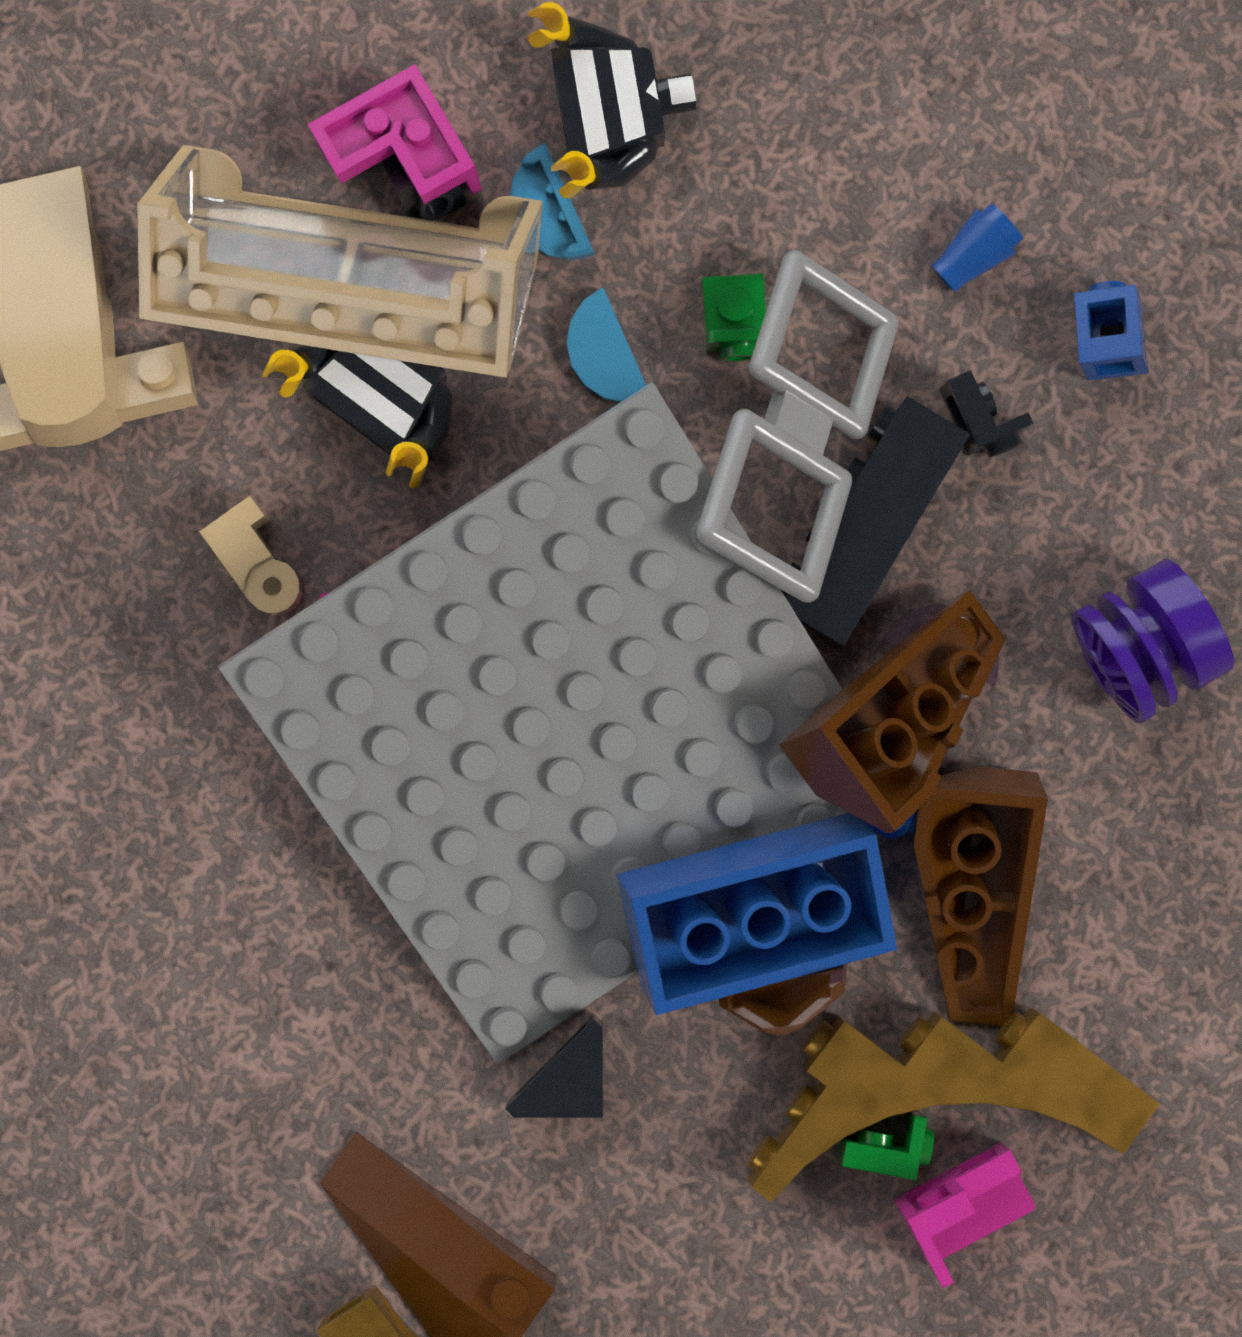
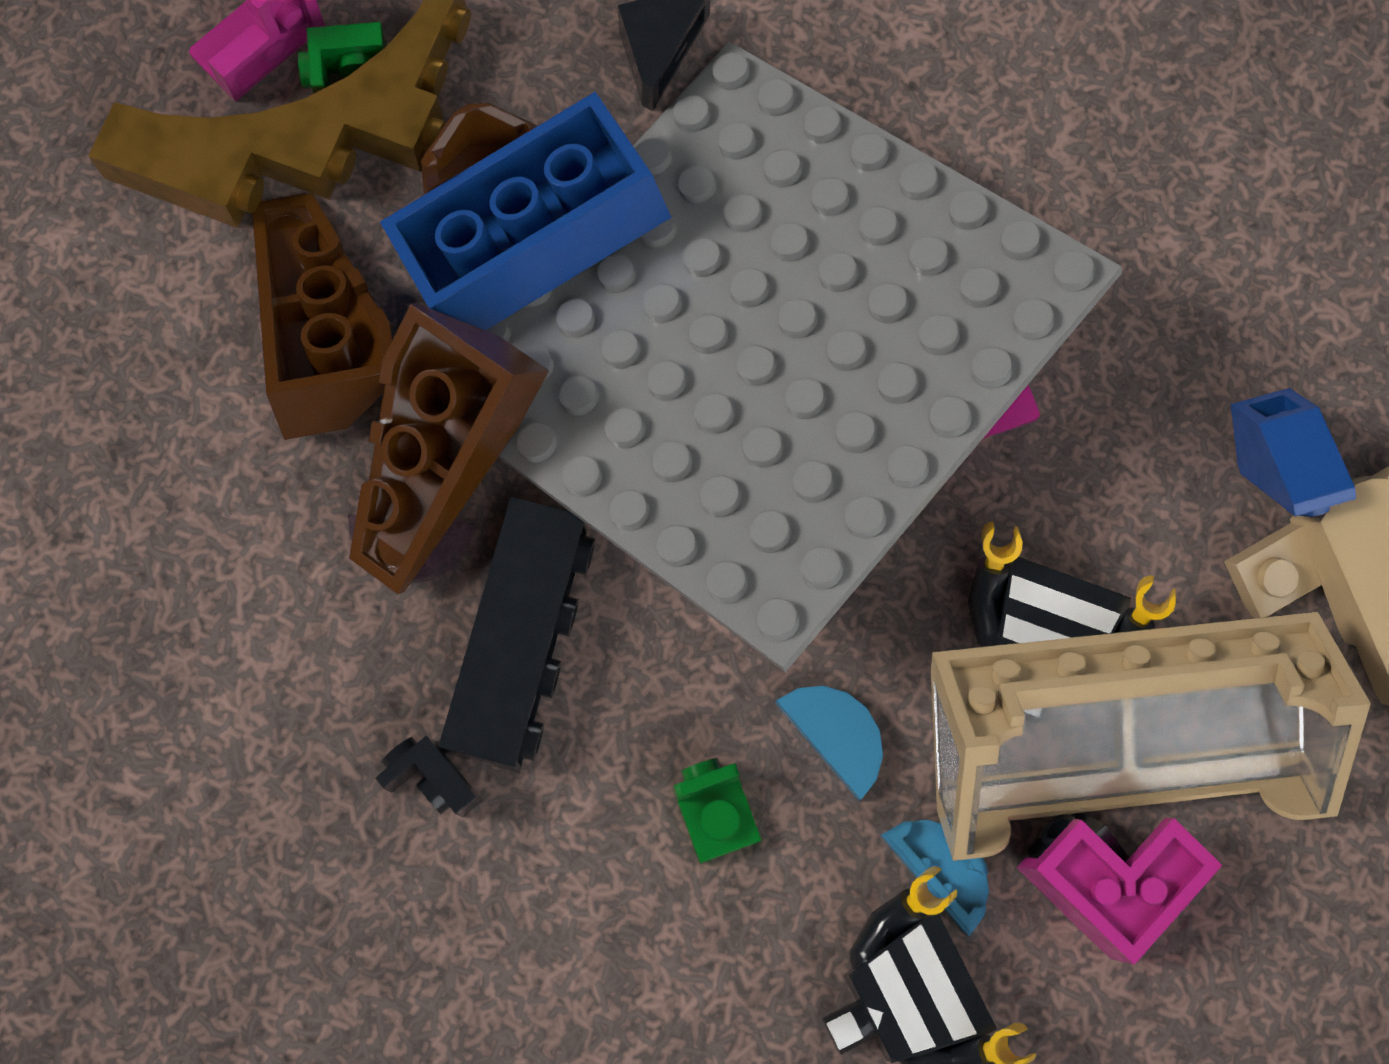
camera: 165 degrees right, 10 degrees down
tan leg [199,496,304,615] -> none
light grey bar [696,250,899,603] -> none
blue cone [931,203,1024,293] -> none
dark purple wheel [1071,558,1234,723] -> none
blue brick [1074,281,1149,380] -> none
none -> blue slope [1231,388,1356,517]

